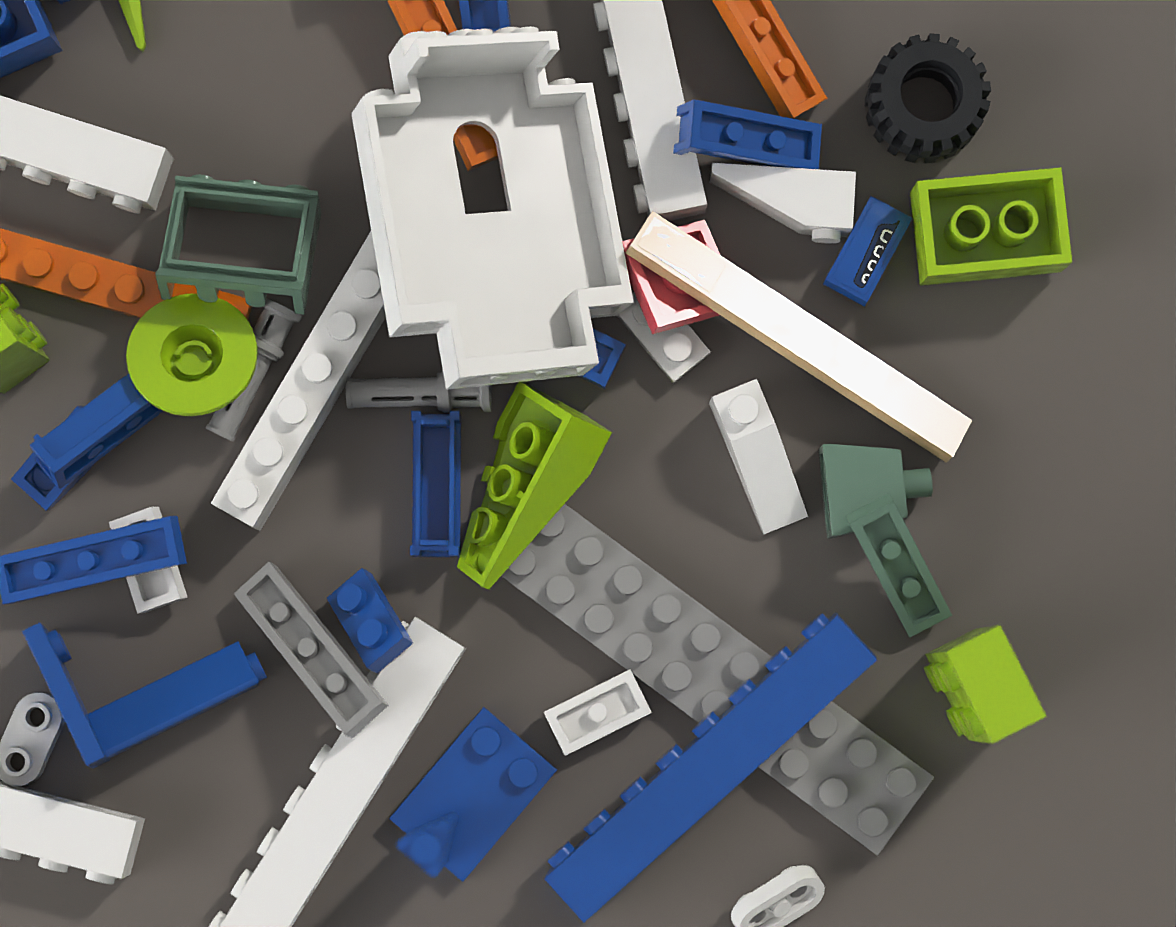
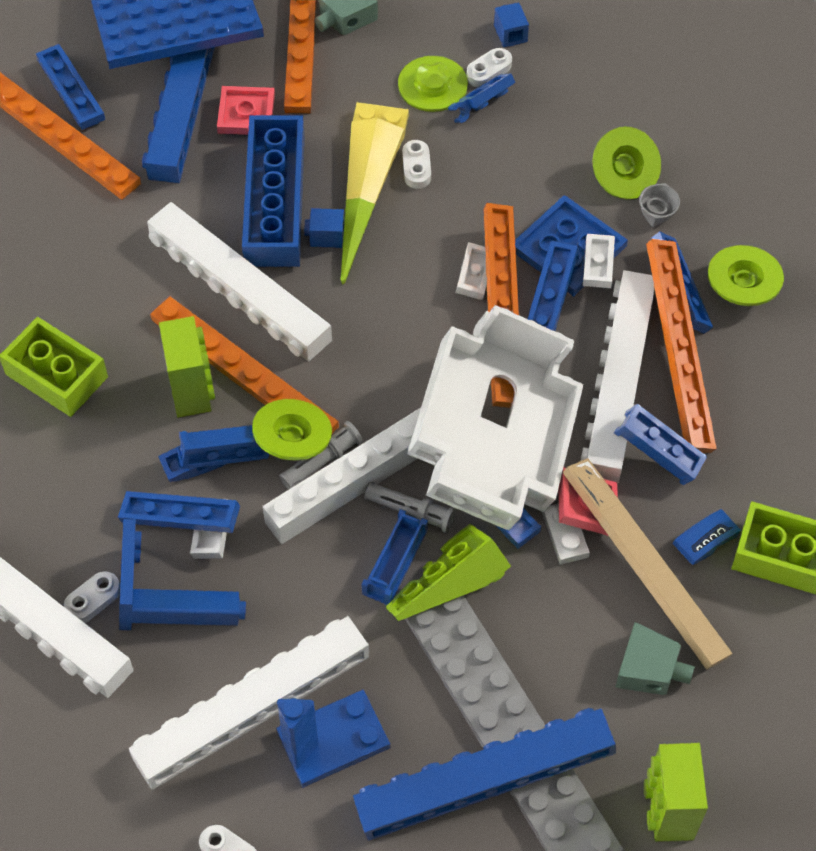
camera: 25 degrees right, 25 degrees down
sand green window [155,174,321,315] -> none
light grey plate [234,562,389,738] -> none
blue plate [326,568,413,673] -> none
white plate [544,669,652,756] -> none
white slope [709,163,856,243] -> none
white slope [709,379,808,535] -> none
sand green plate [846,493,953,638] -> none
black tyre [865,33,991,164] -> none

